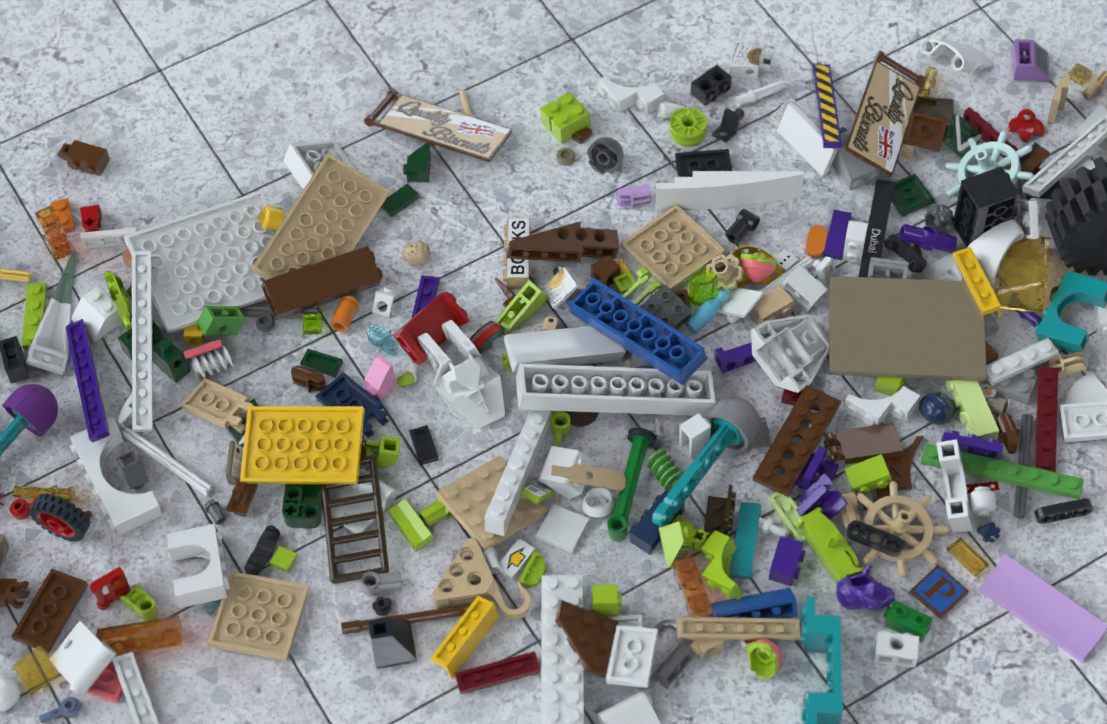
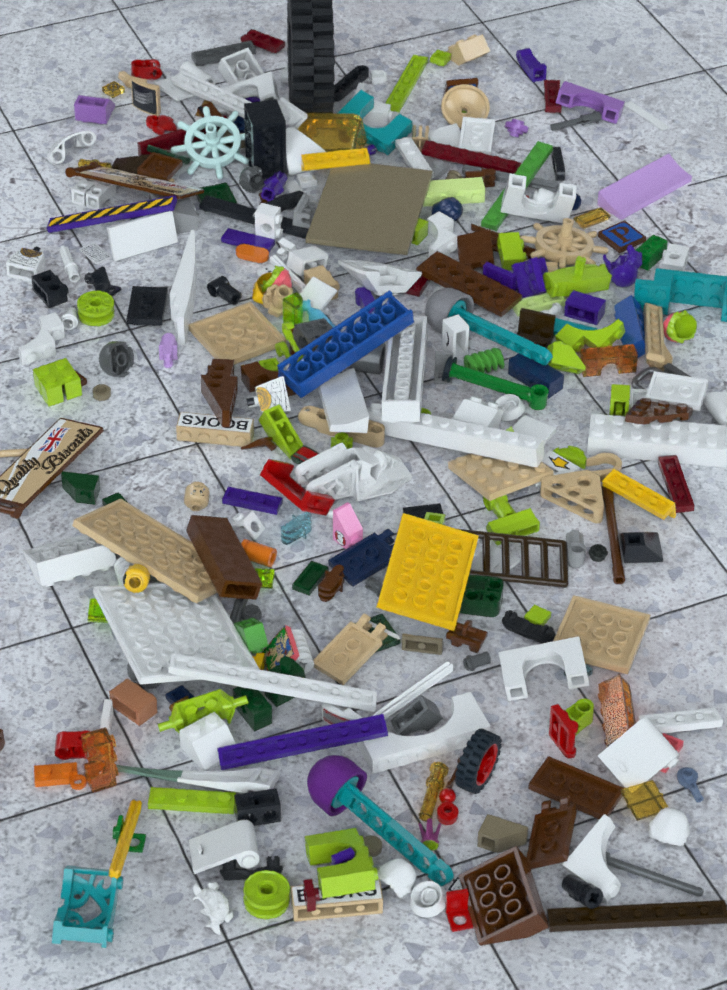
camera: 85 degrees left, 15 degrees down
tan piece [551,464,626,491] -> none
black beam [846,520,904,557] -> none
dark purple plate [941,430,1004,460] -> none

